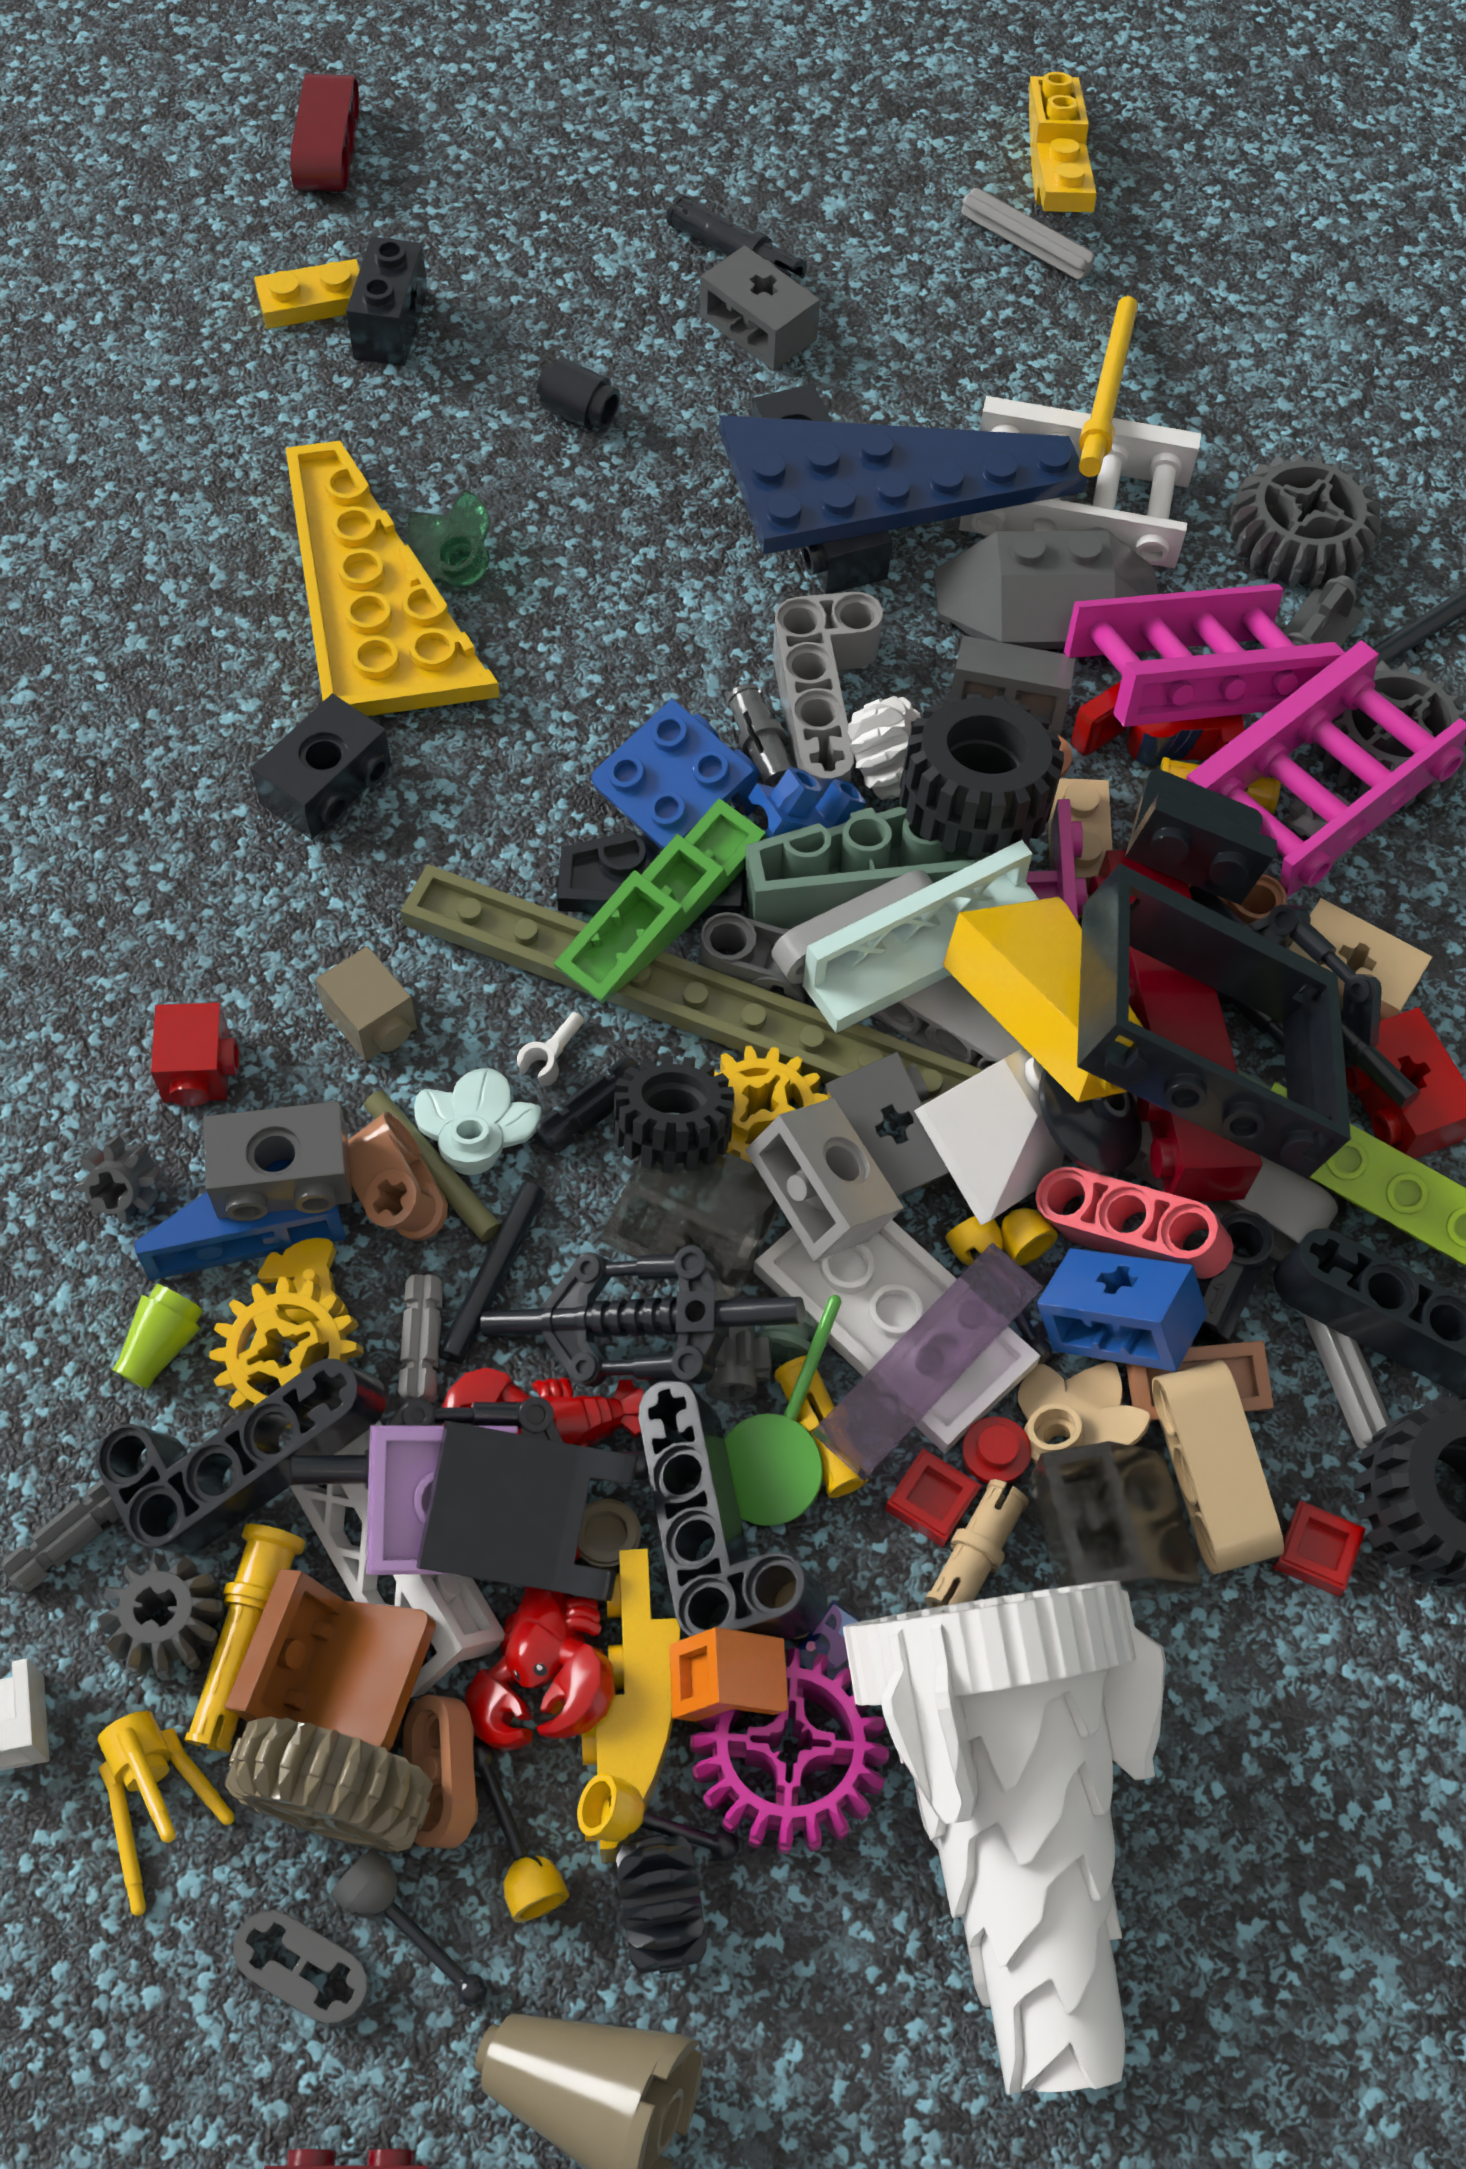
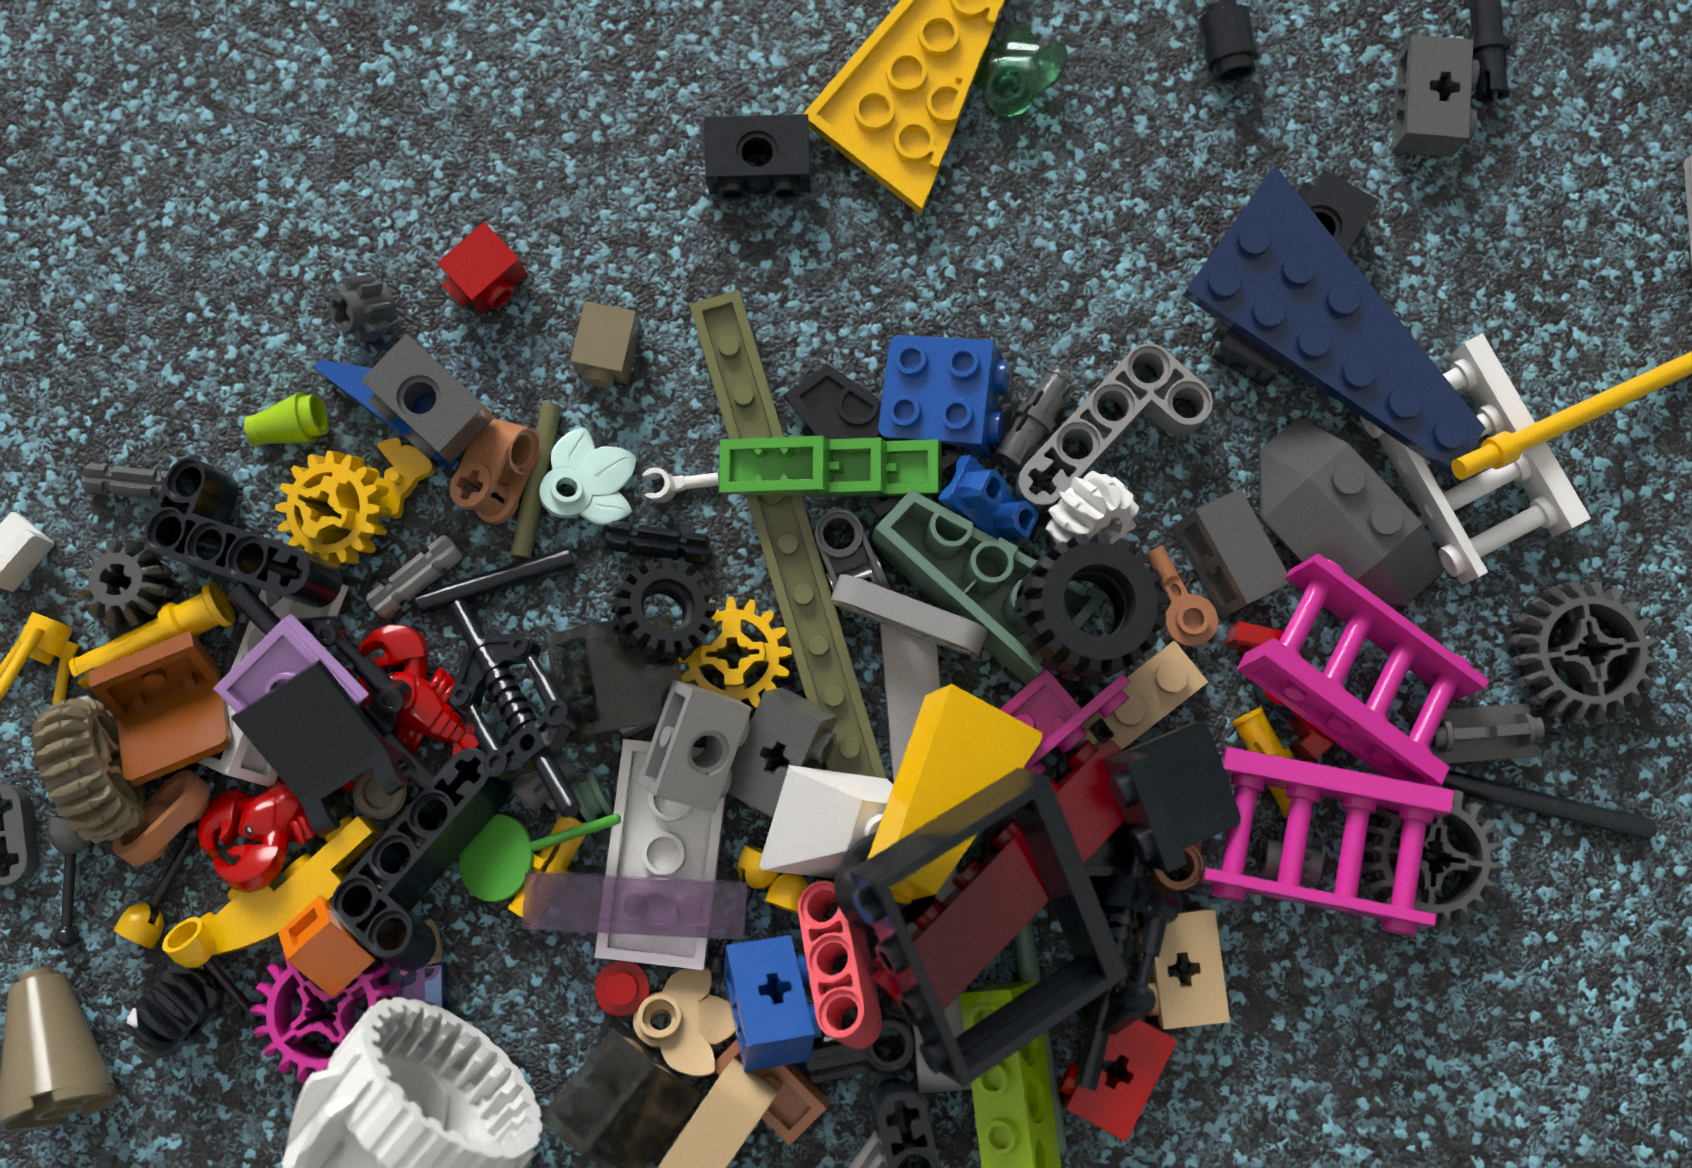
camera: 55 degrees right, 20 degrees up
light aqua fence [803,840,1039,1033] -> none
red tile [885,1448,982,1548] -> none
tan pin [924,1479,1029,1608] -> none

